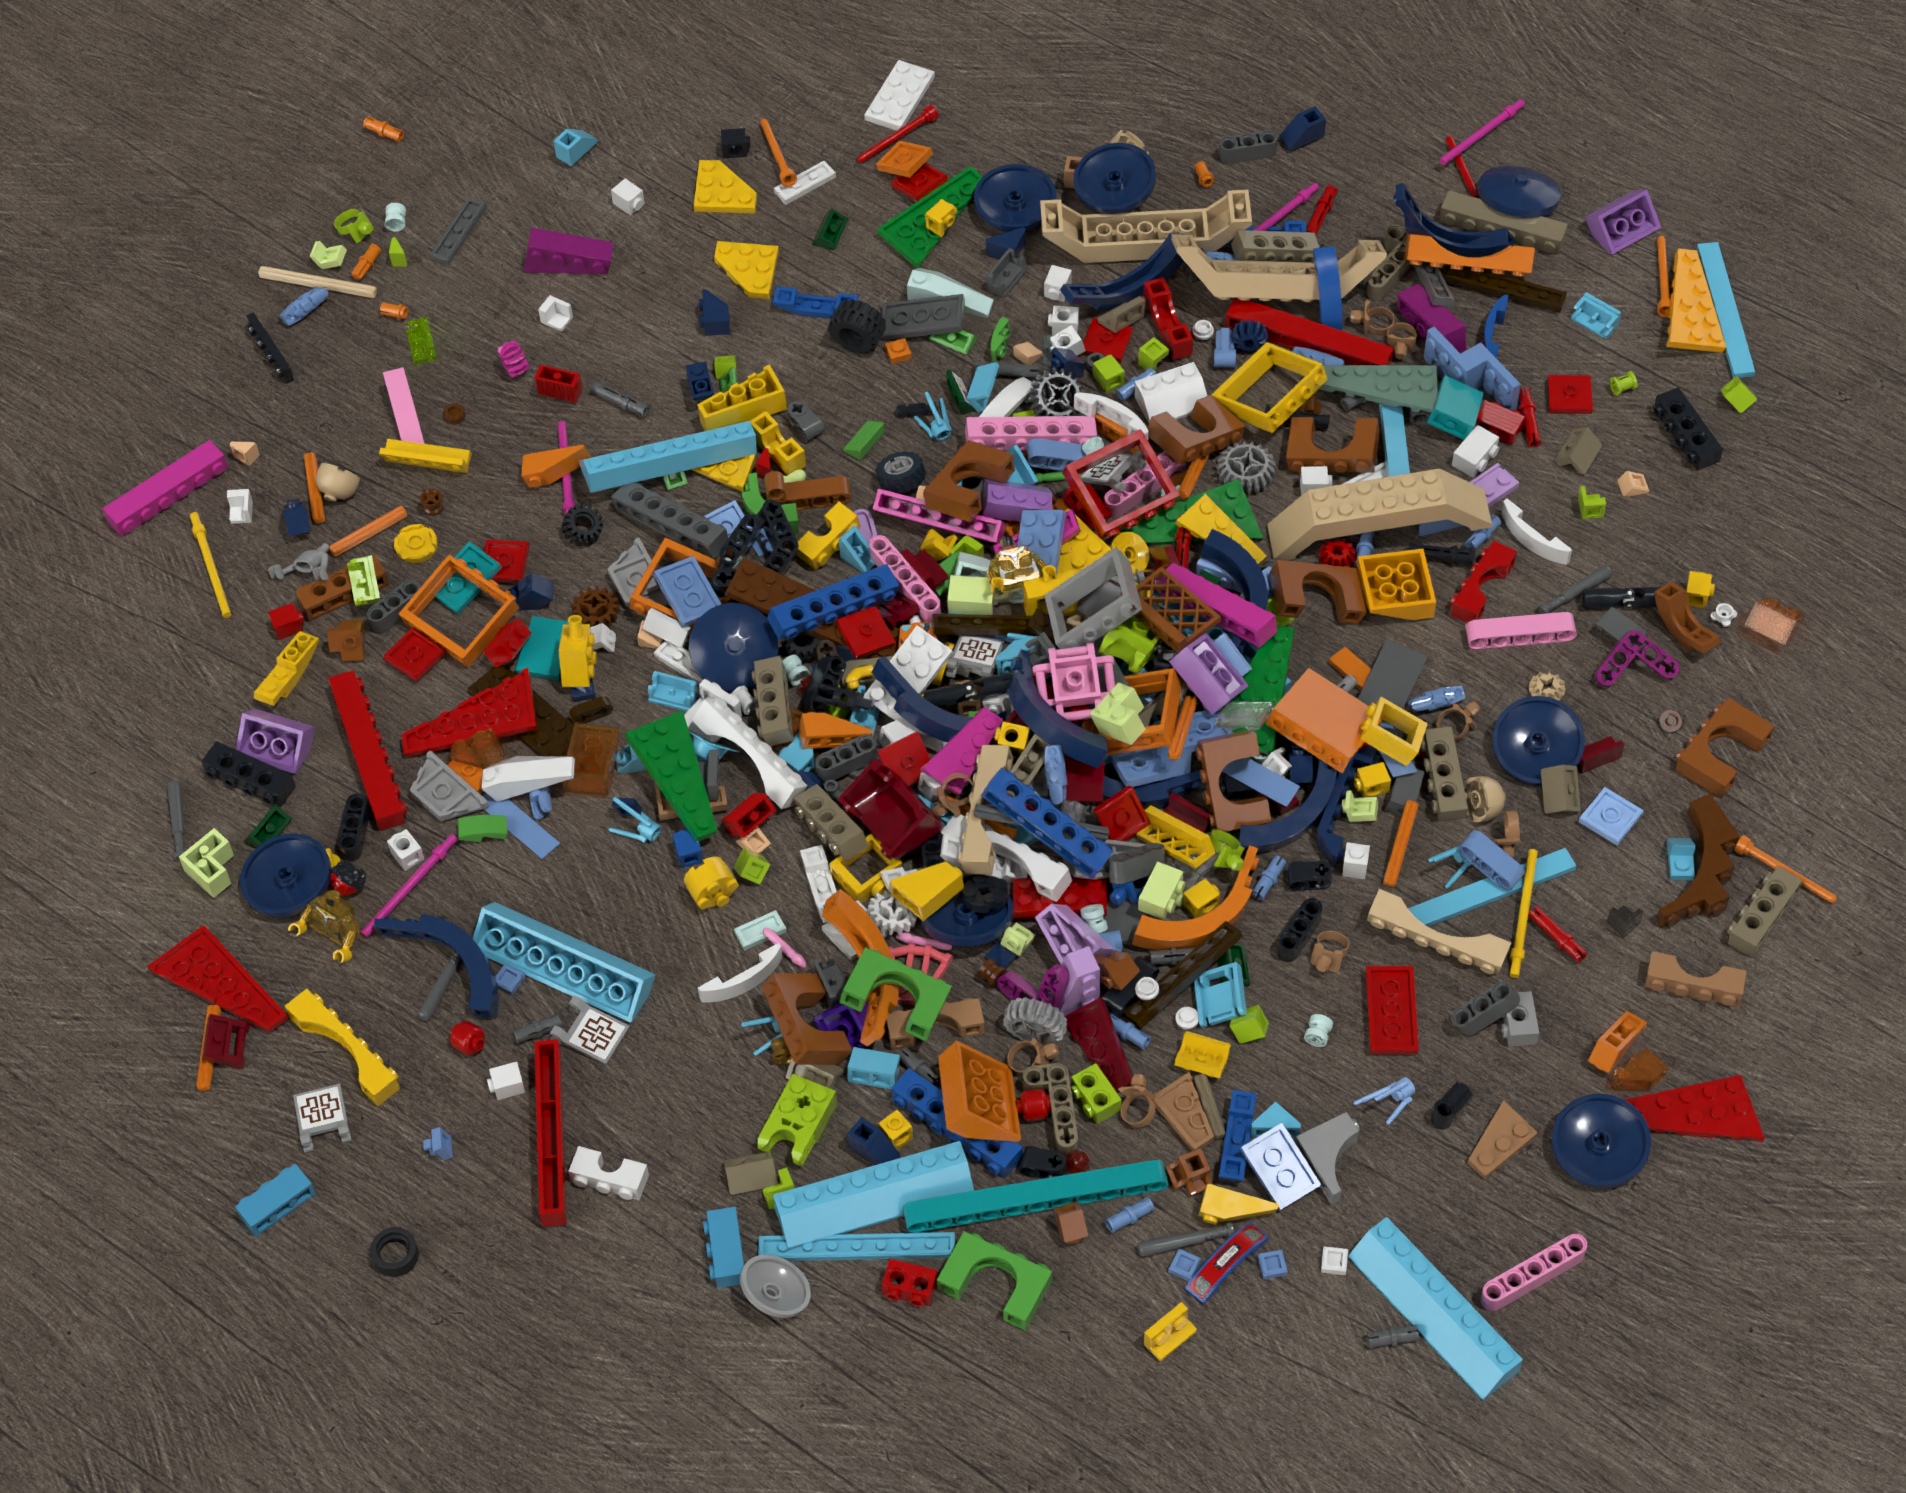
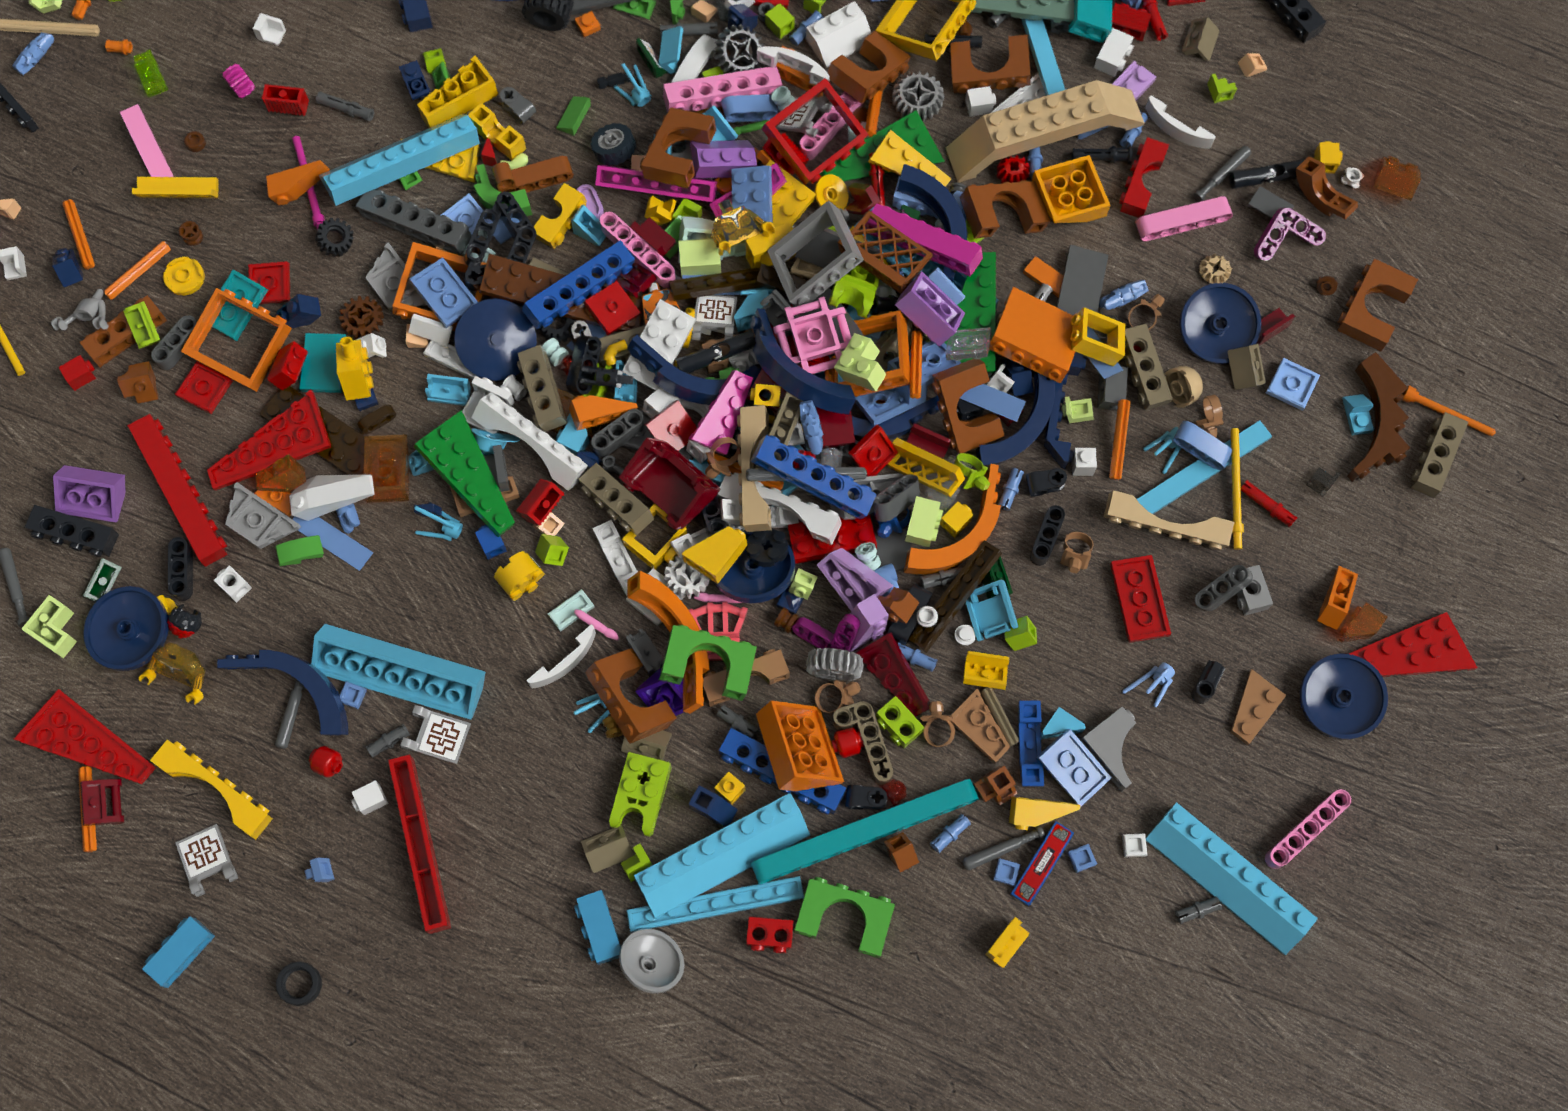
camera: 15 degrees left, 15 degrees up
yellow slope [254,631,319,706] -> none
tan cylinder [316,463,360,502] -> none
dark pink bar [360,834,458,938] -> none
white arch [568,1146,649,1200] -> none
medium azure hinge [848,1047,900,1089] -> none
light aqua wheel [1304,1014,1333,1047] -> none
yellow brick [1354,762,1391,798] -> none
medium nougat arch [1644,951,1747,1006] -> none

